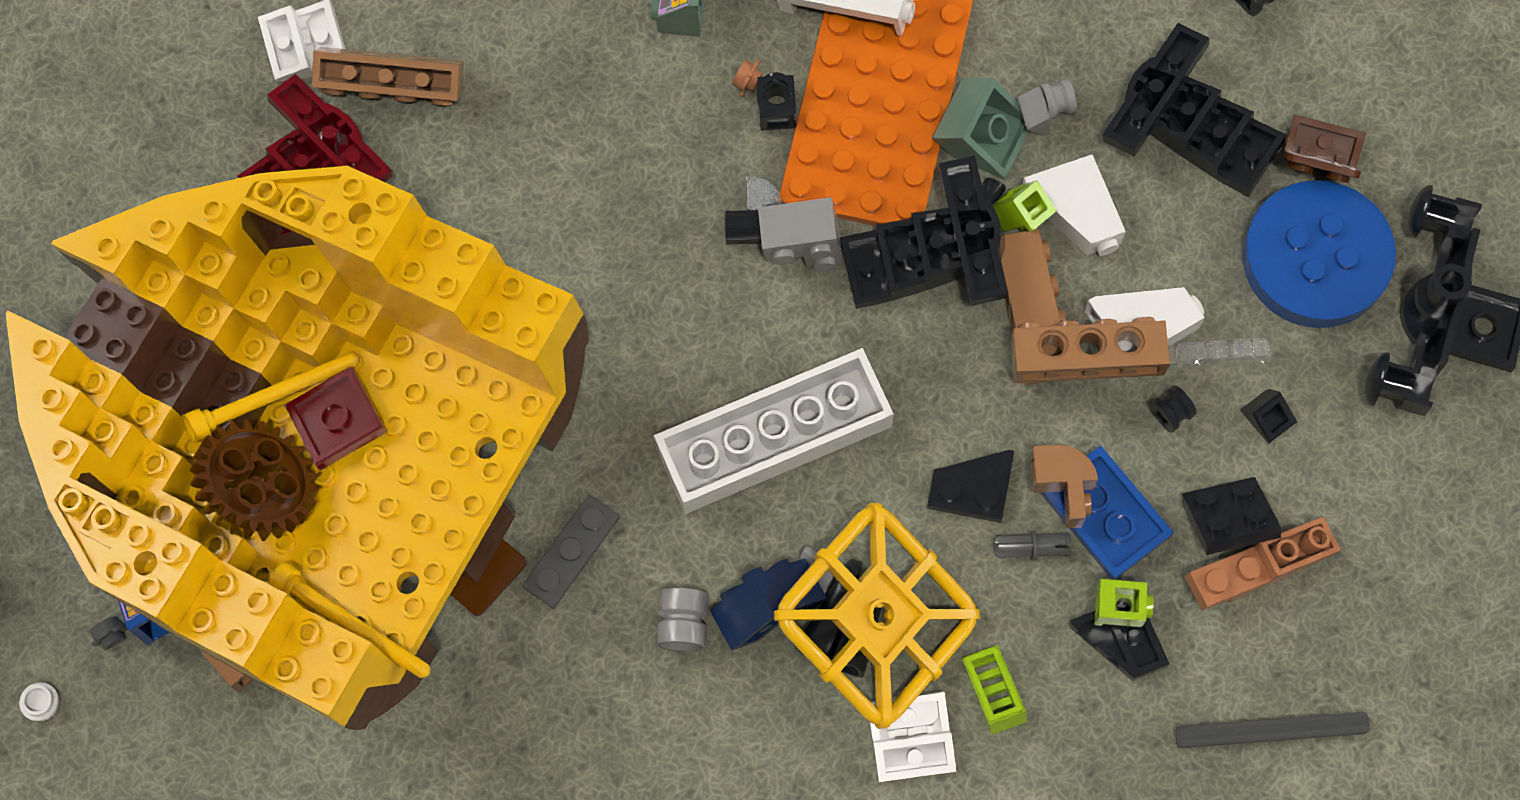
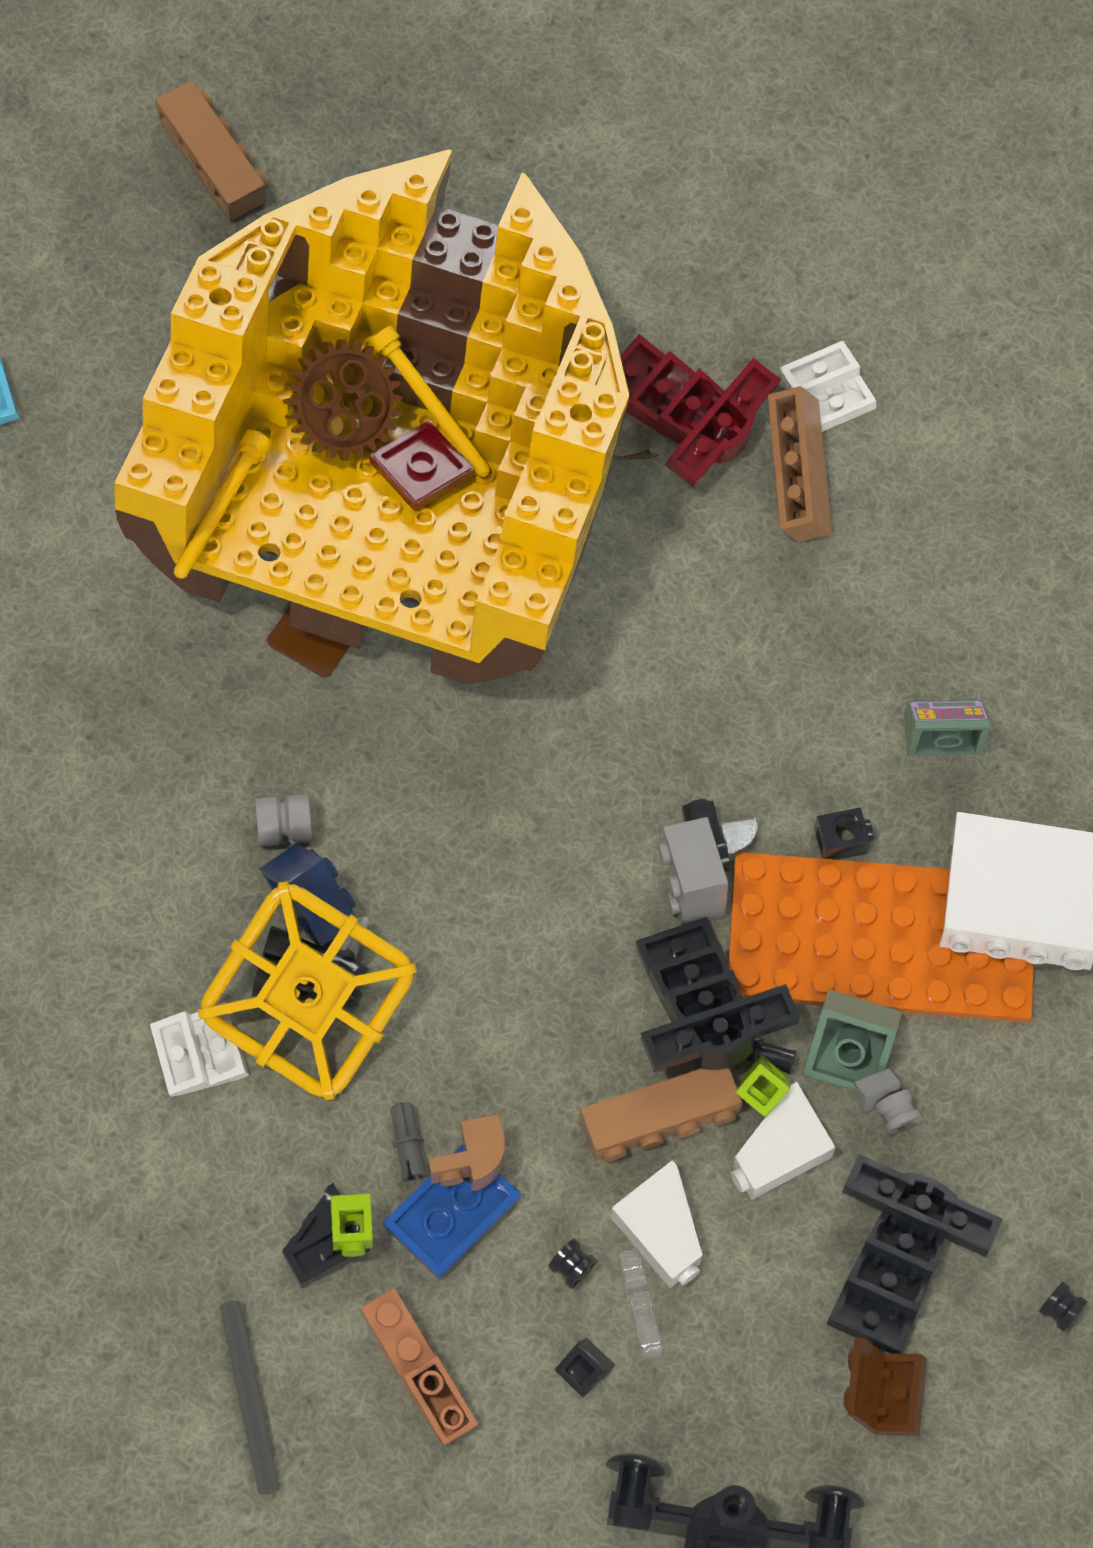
camera: 75 degrees right, 5 degrees down
white plate [19,682,60,722] -> none
dark grey plate [522,494,620,609] -> none
white brick [654,348,894,514] -> none
nougat plate [732,59,763,97] -> none
black wing [927,450,1014,523] -> none
lime slope [962,645,1027,735] -> none
medium nougat brick [1010,317,1170,383] -> none
black plate [1182,477,1281,555] -> none
blue brick [1243,180,1396,328] -> none

